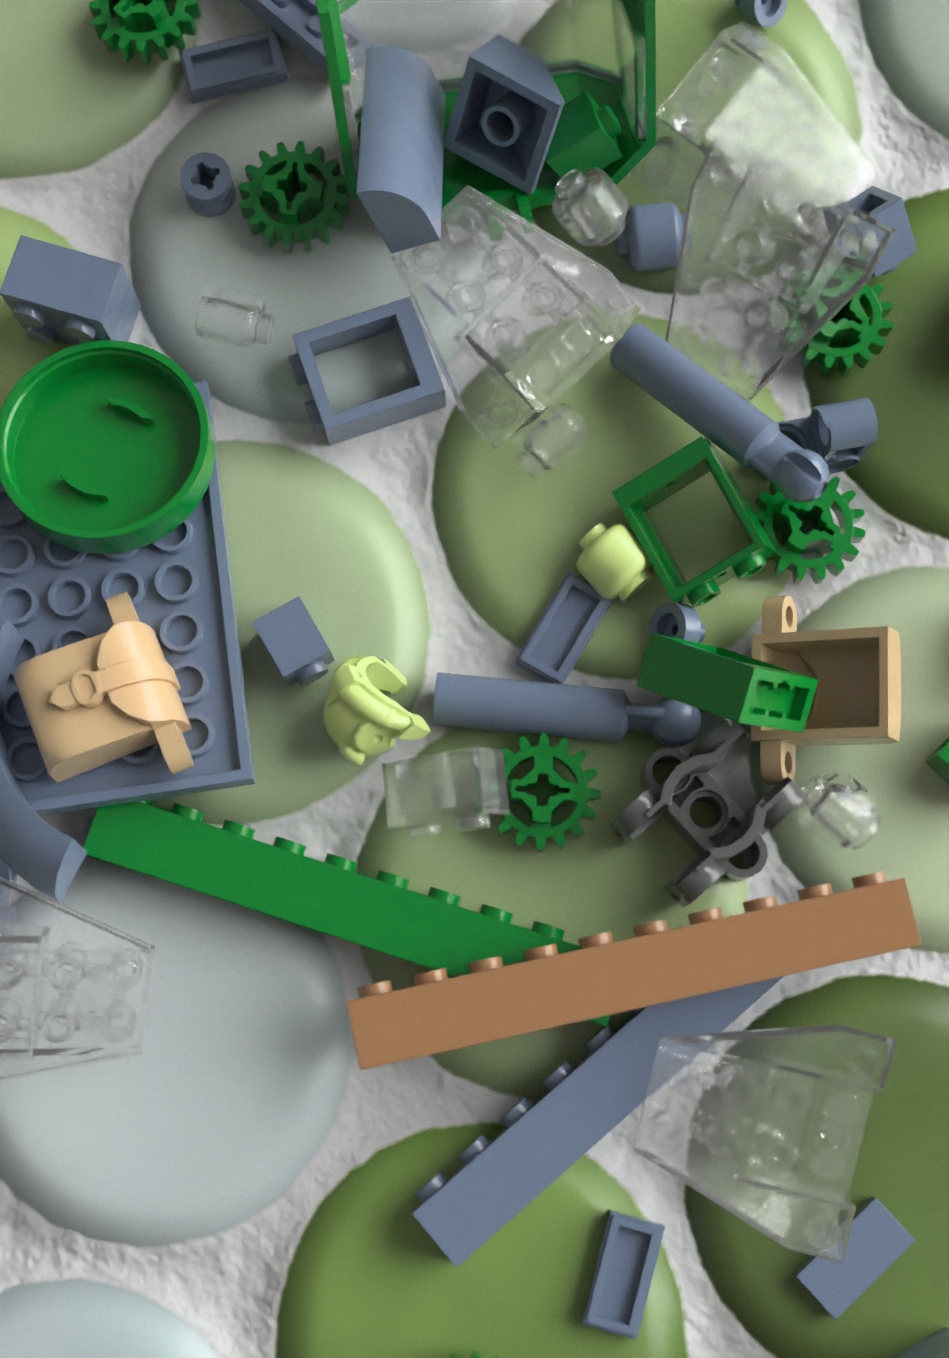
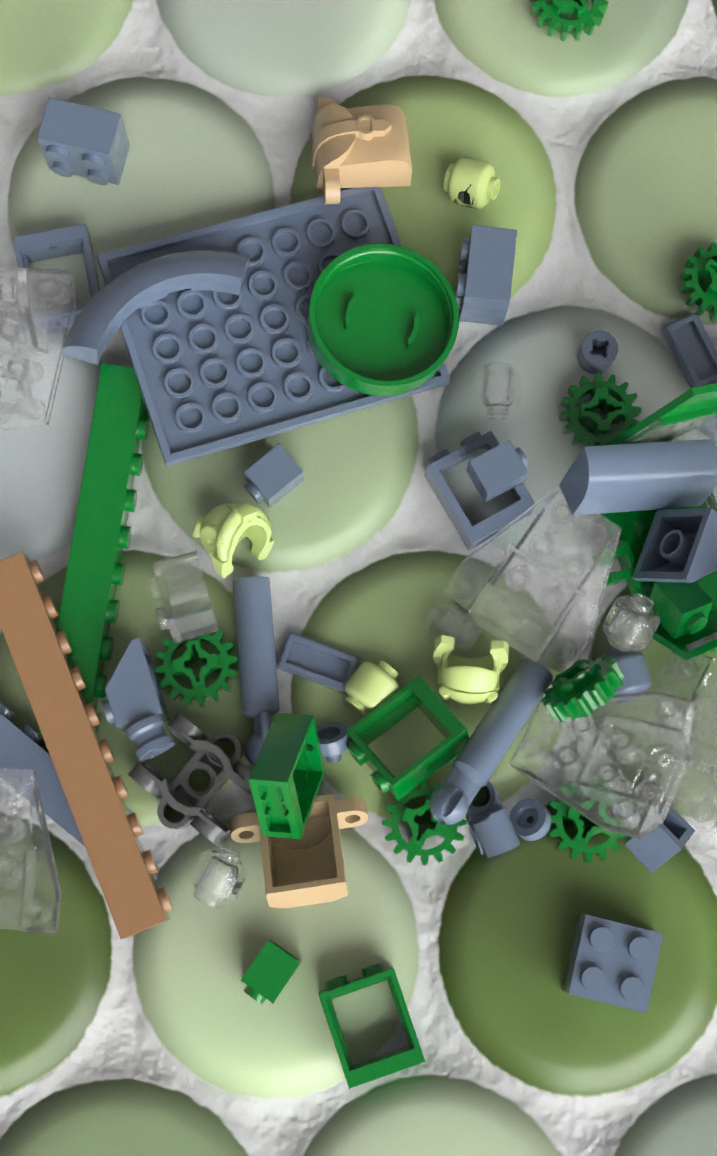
camera: 75 degrees right, 0 degrees up
tan piece [13,591,194,783] -> none
none -> sand blue slope [102,637,170,733]
none -> sand blue wheel [125,714,175,761]
none -> yellowish green helmet [433,635,509,705]
none -> sand blue brick [466,440,529,503]
none -> sand blue tile [509,799,551,841]
none -> green gear [541,655,625,722]

